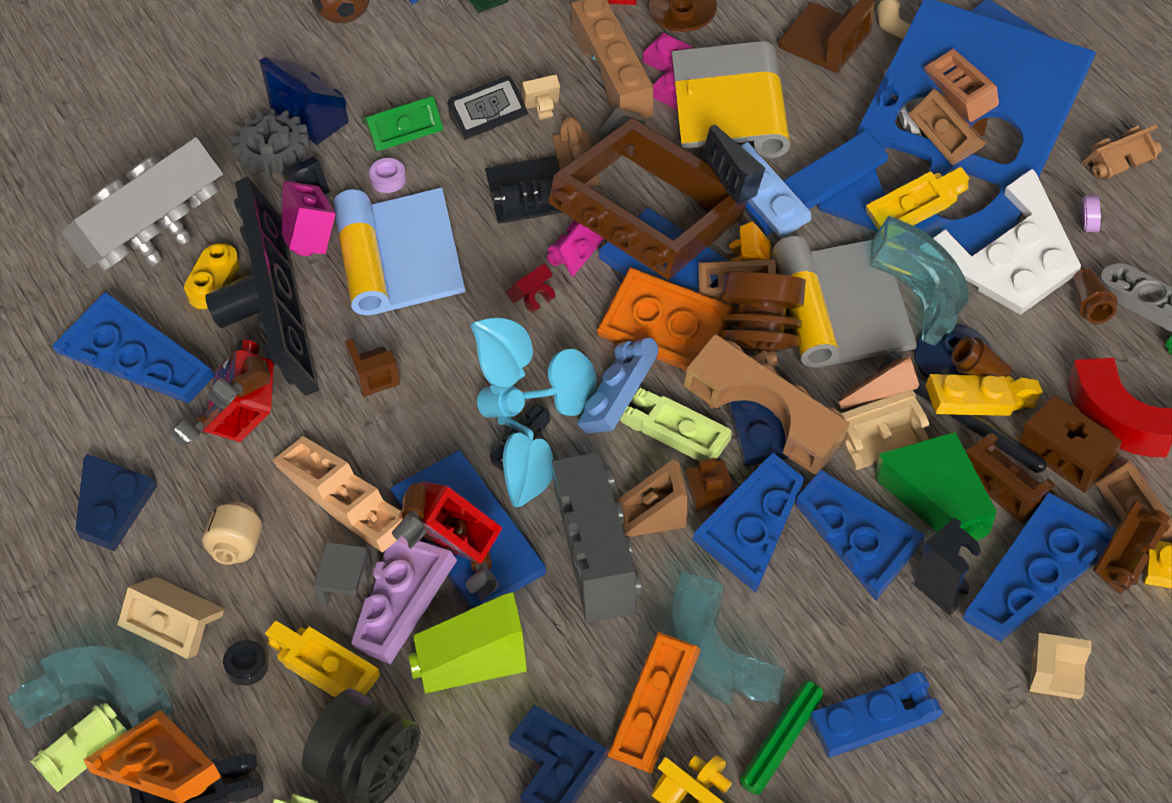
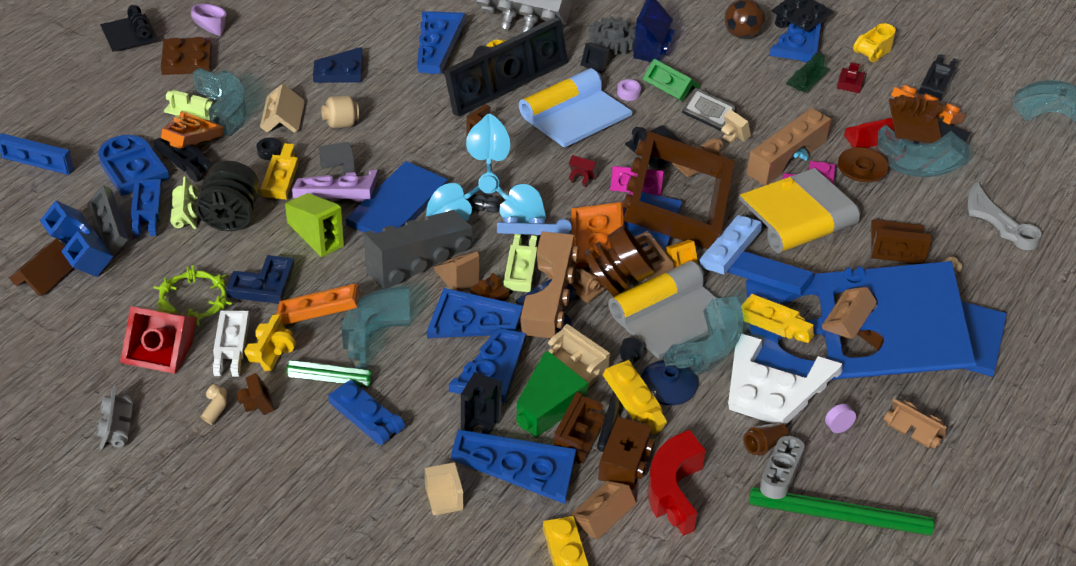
camera: 60 degrees right, 10 degrees down
torso [168,340,274,446] -> none
light nougat slope [273,436,402,552] -> none
dark pink slope [282,181,336,256] -> none
torso [392,481,502,601] -> none
dark grey tile [597,107,646,140] -> none
black slope [702,125,765,204] -> none
slope [839,353,919,410] -> none
nougat slope [924,49,999,122] -> none
reddish brown cone [951,337,1011,377] -> none
reddish brown hinge [1093,500,1170,594] -> none

